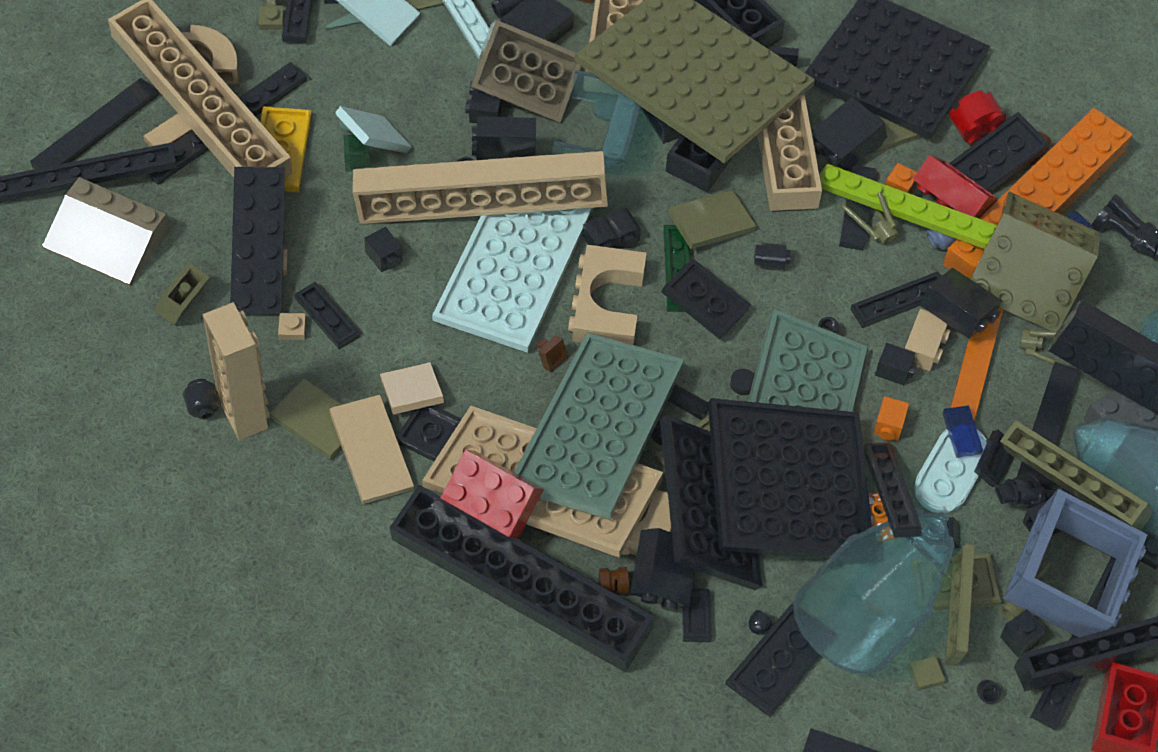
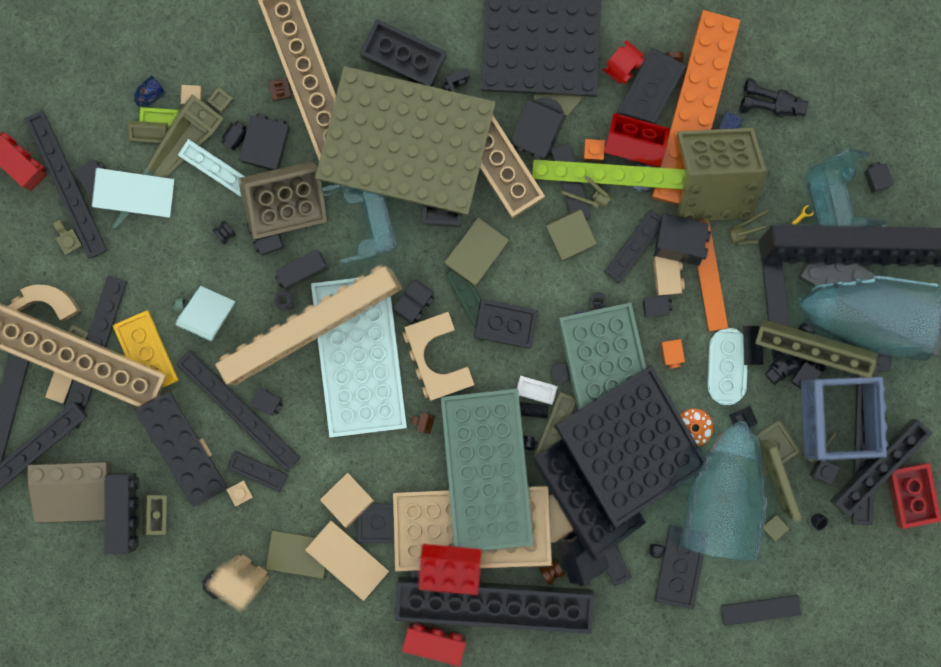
camera: 25 degrees left, 30 degrees up
black brick [754,243,791,269] -> none
black tile [864,442,922,538] -> none
clear blue tile [942,405,983,458] -> none
none -> black brick [104,473,139,554]
none -> black tile [176,350,301,472]
none -> black wheel [212,220,236,245]
none -> red brick [402,622,466,667]
none -> white tile [517,376,558,405]
none -> olive tile [545,209,597,260]

